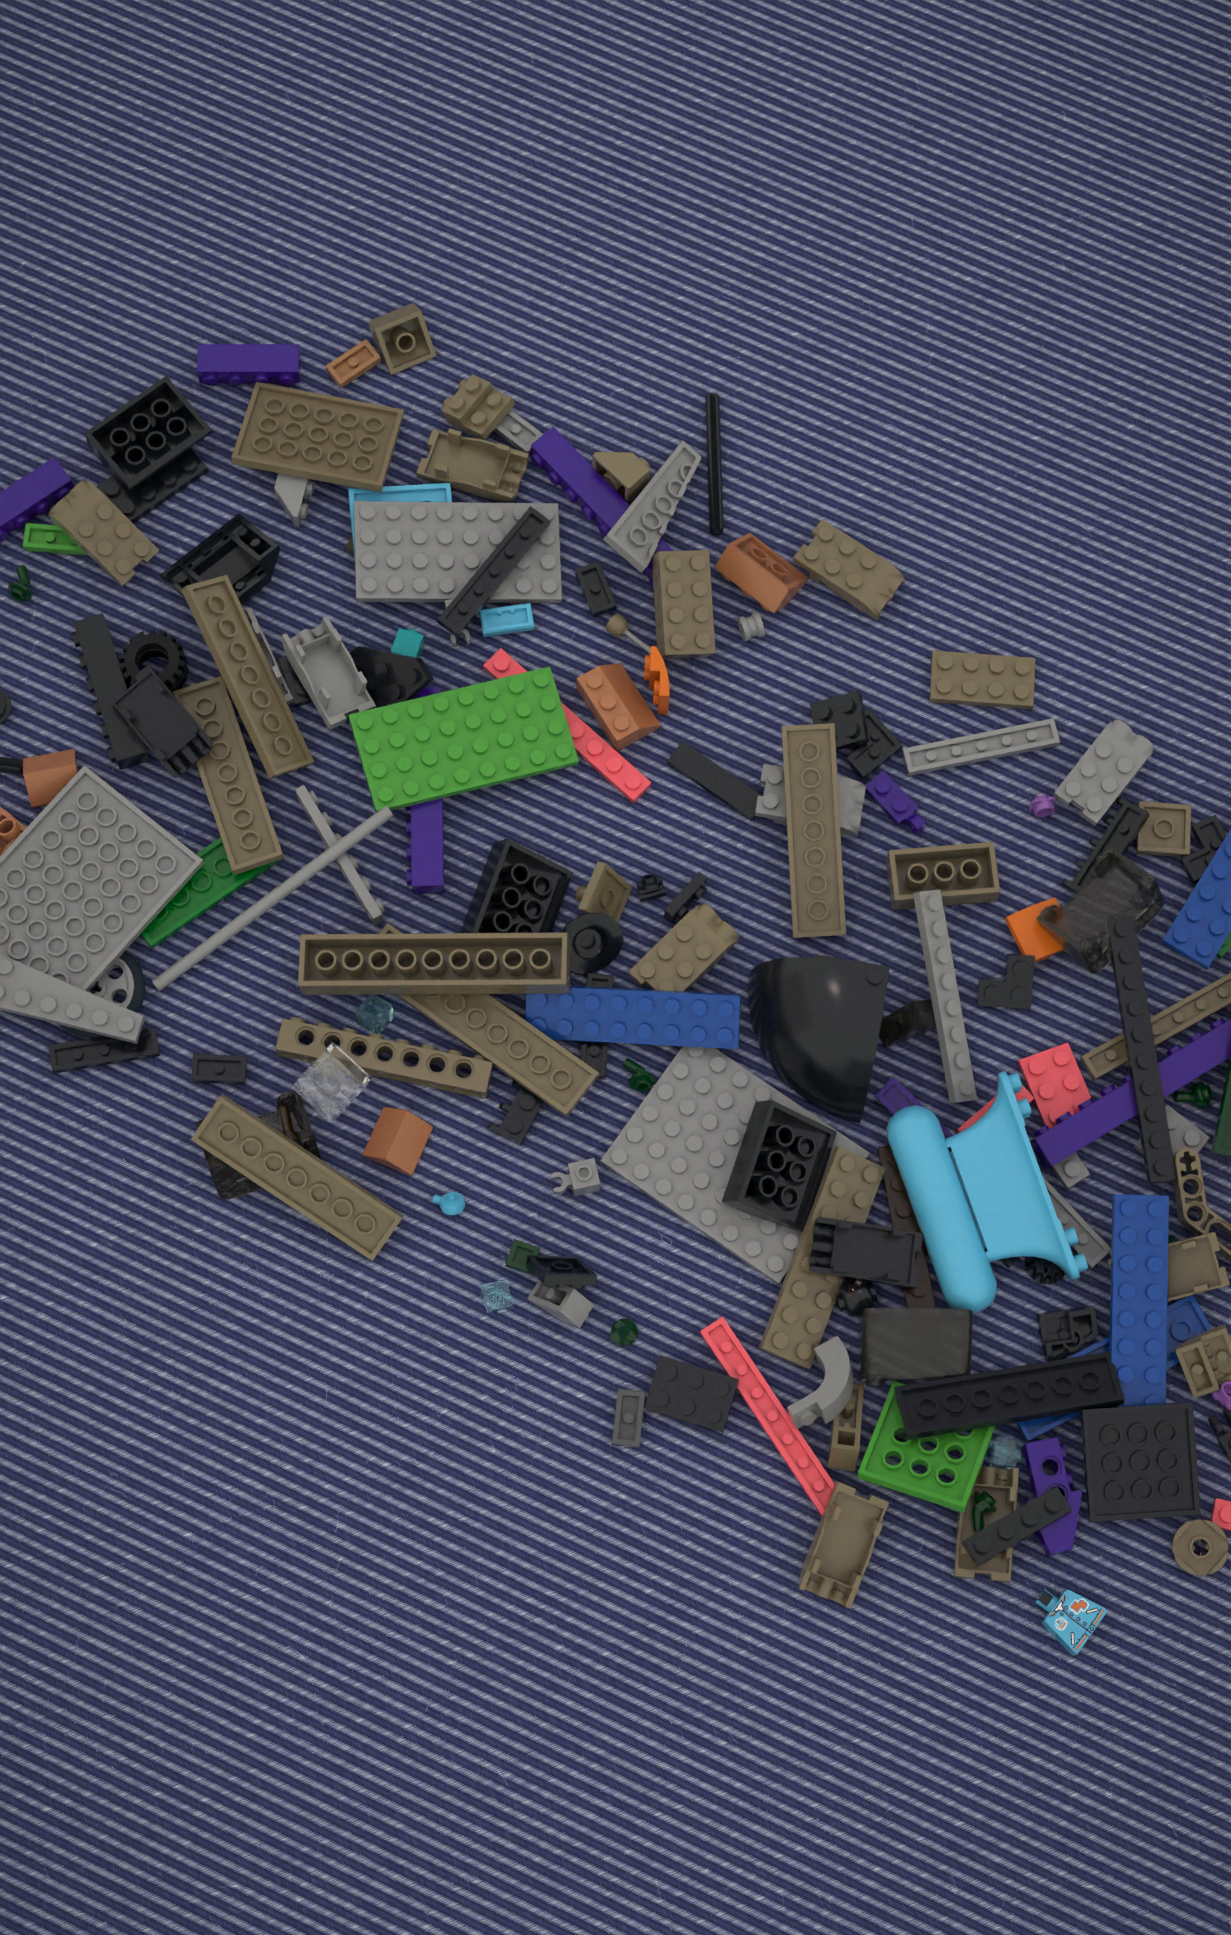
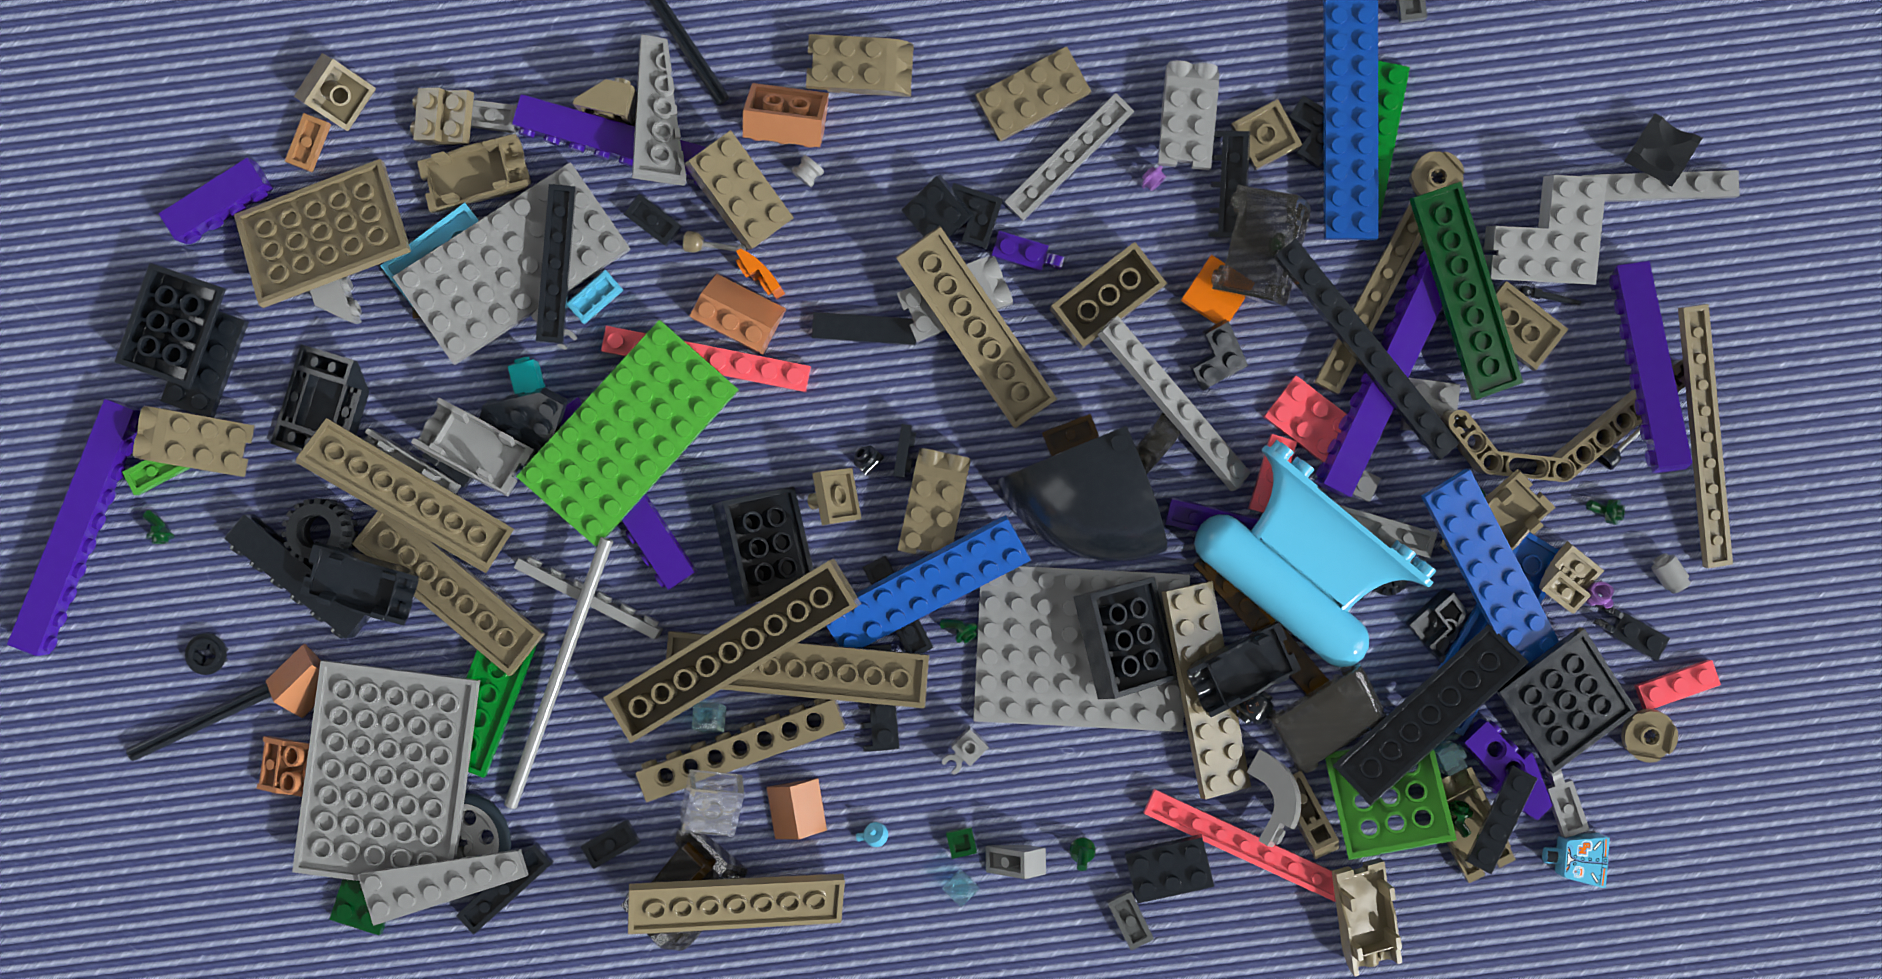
camera: 30 degrees left, 15 degrees up
black plate [526,1255,597,1289] -> none
black hat [560,912,623,974] -> none
dark green plate [1173,1081,1213,1108] -> none
none -> light grey plate [1543,766,1590,838]

